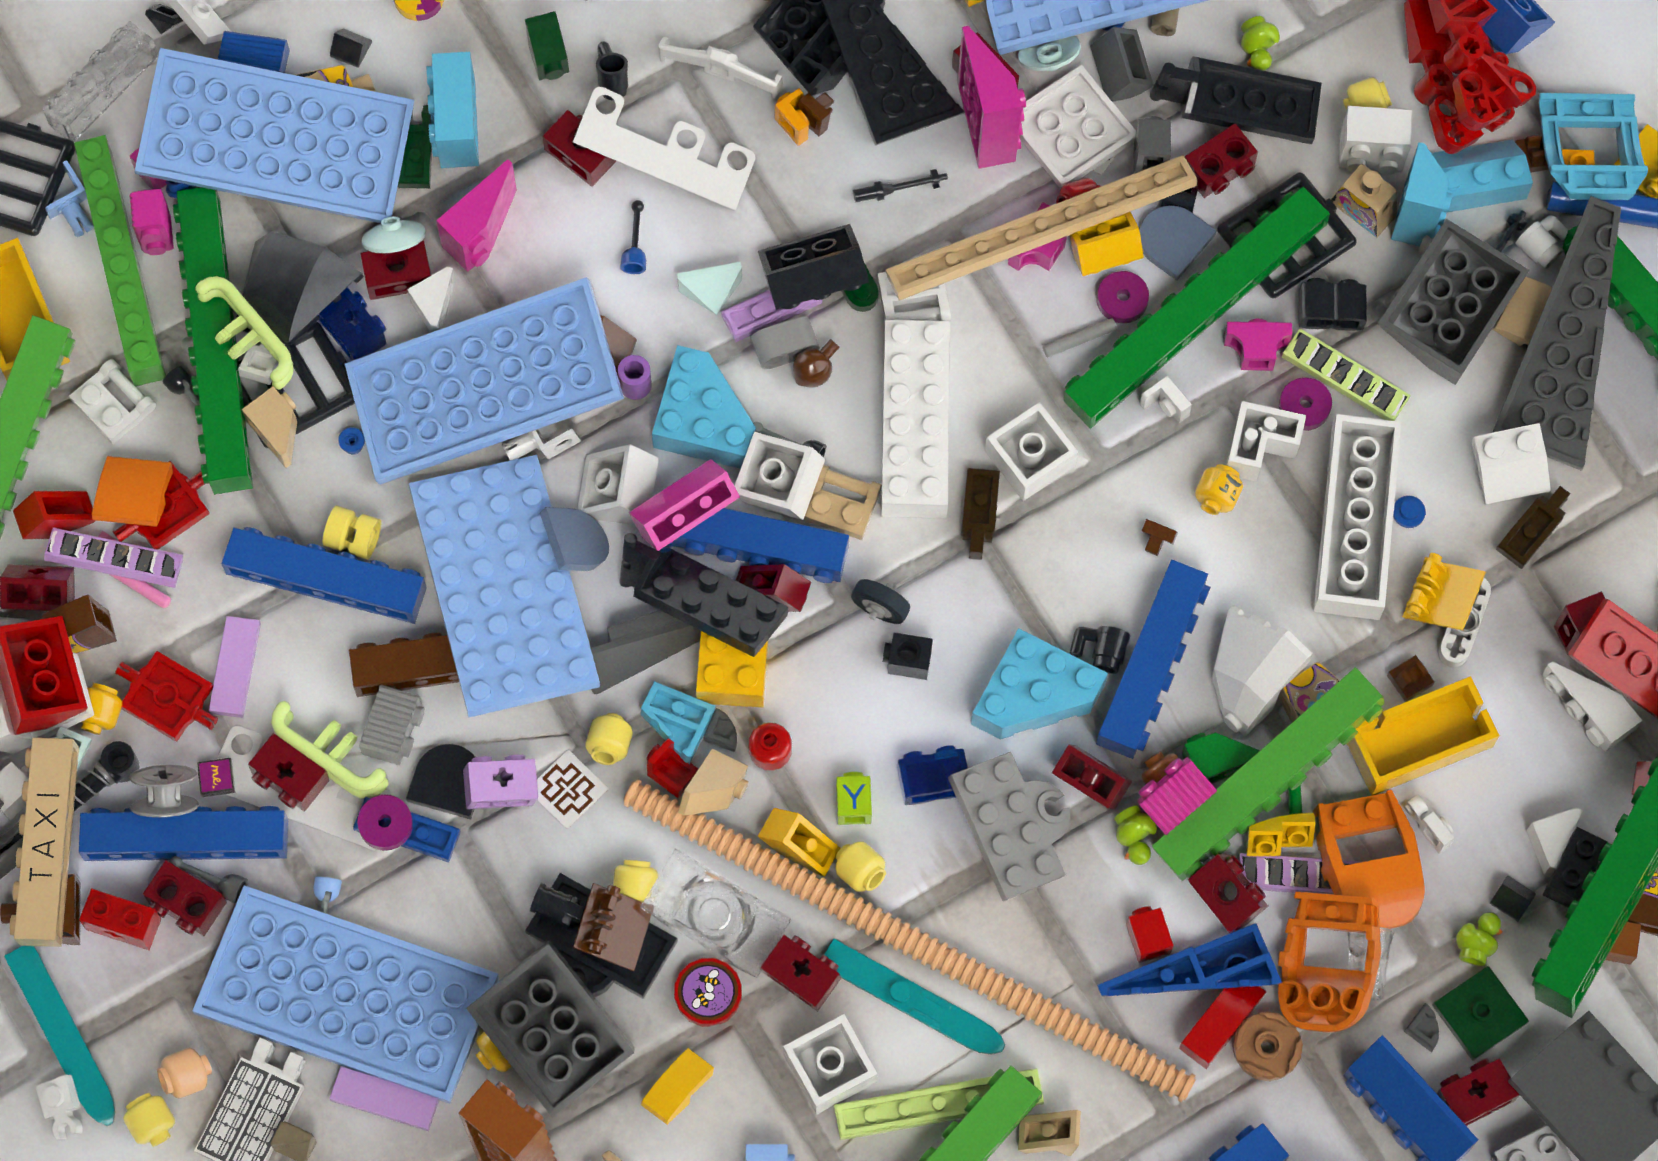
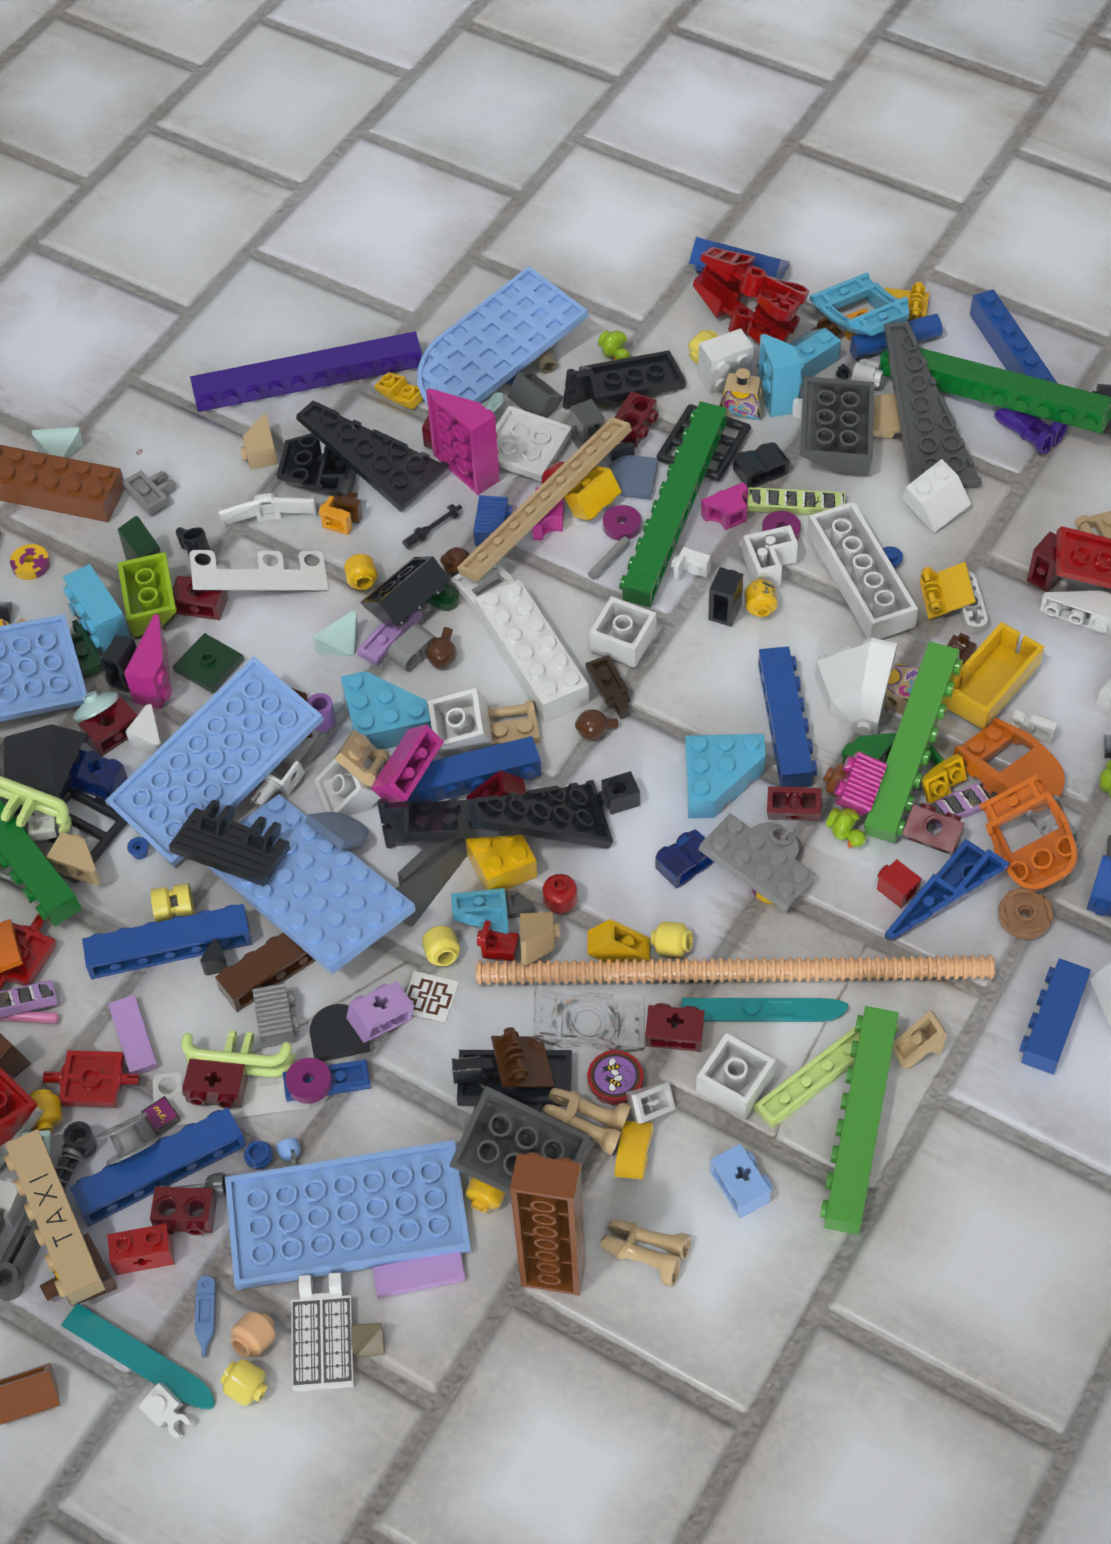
camera: 25 degrees left, 15 degrees down
light yellow head [613,860,658,903] -> none
blue hinge [620,200,647,274] -> none
lime brick [836,772,872,825] -> none
black wheel [851,579,910,624] -> none
black piece [1069,626,1130,674] -> none
reddish brown tile [1142,519,1178,556] -> none
red slope [1179,986,1266,1070] -> none
dark brown hinge [1496,486,1571,569] -> none
none -> black brick [100,635,137,693]
none -> lime slope [117,552,177,637]
none -> black hinge [169,800,290,887]
none -> dark green plate [173,633,244,694]
none -> medium blue piece [195,1276,216,1357]
none -> black slope [200,939,227,976]
none -> blue plate [244,1141,273,1169]
none -> tan plate [334,729,390,787]
none -> yellow head [344,554,378,590]
none -> reddish brown piece [440,547,470,575]
none -> black wing [467,780,613,848]
none -> blue brick [473,495,513,546]
none -> tan piece [542,1088,631,1155]
none -> reddish brown piece [575,709,618,740]
none -> white slope [626,1082,676,1124]
none -> black brick [708,567,744,627]

